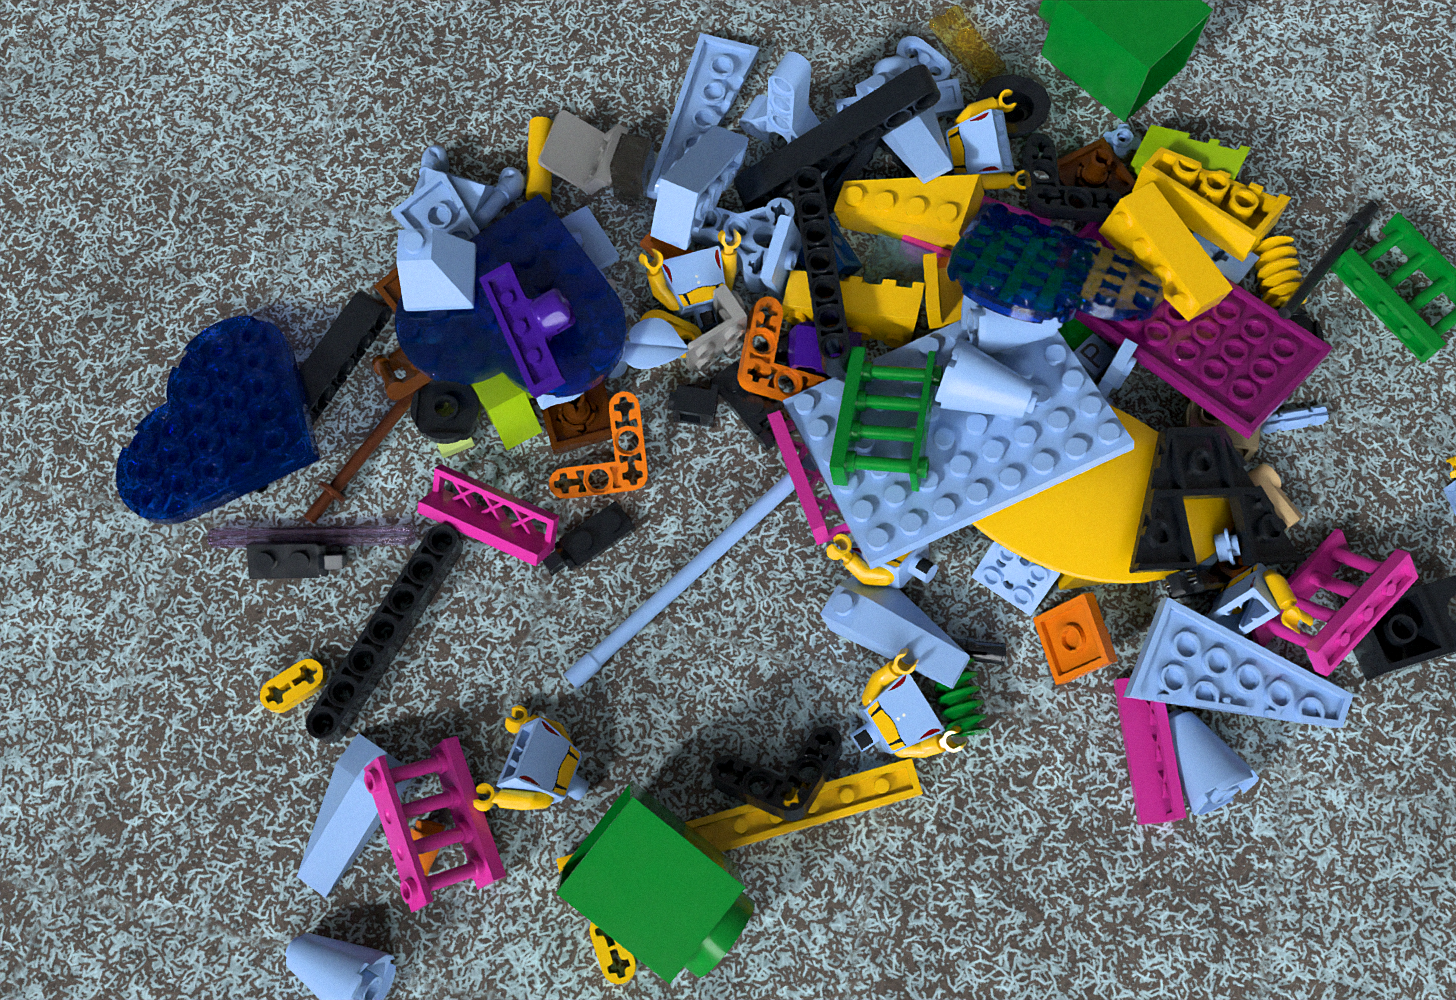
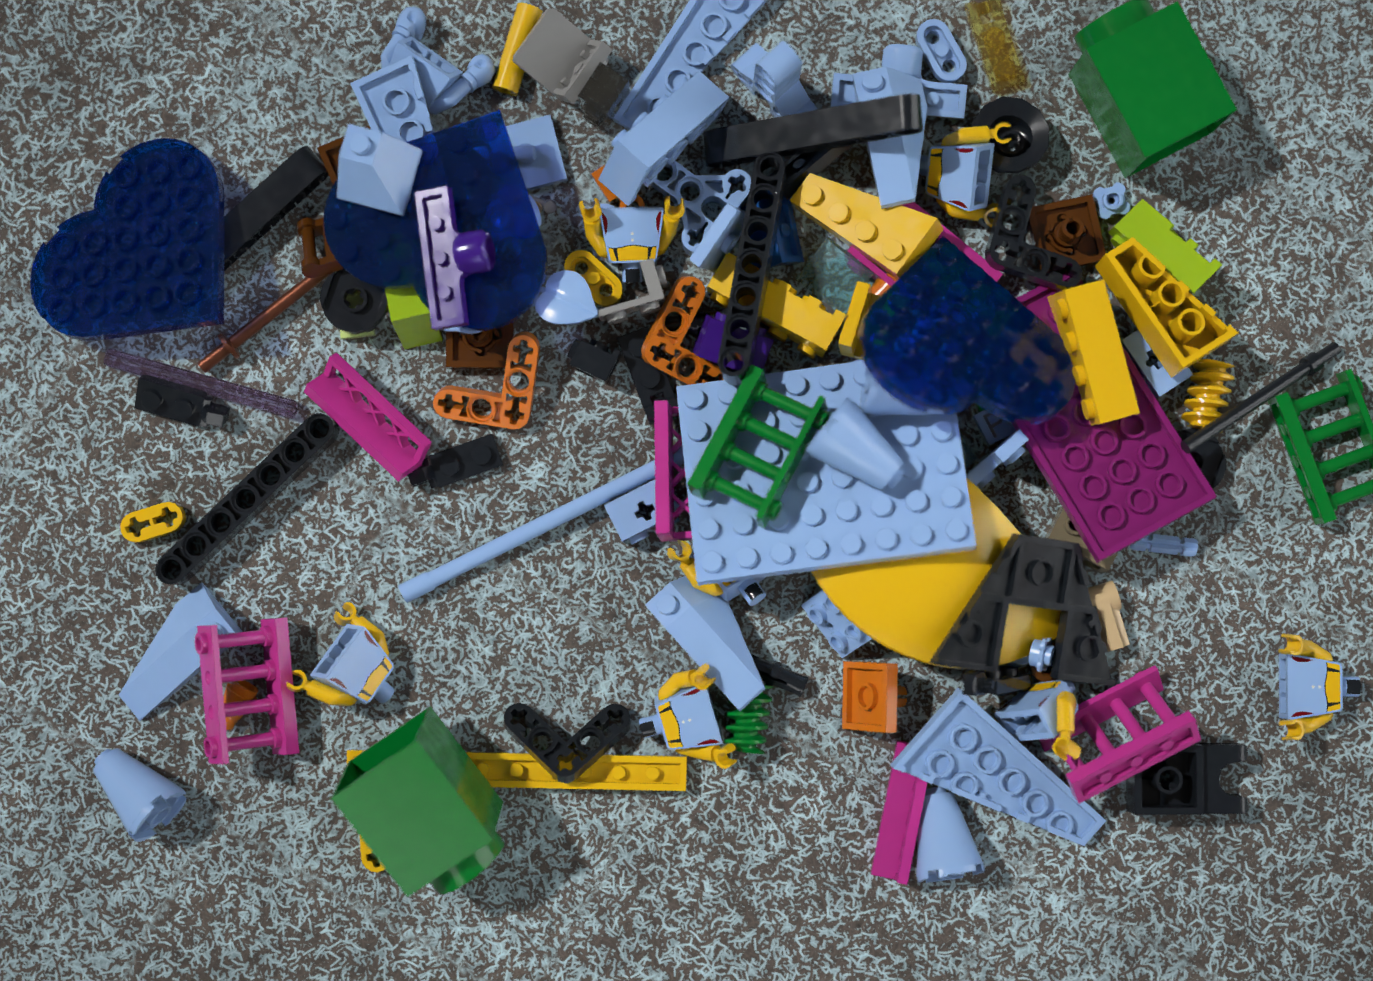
camera: 20 degrees right, 15 degrees up
none -> light blue brick [604,479,680,545]

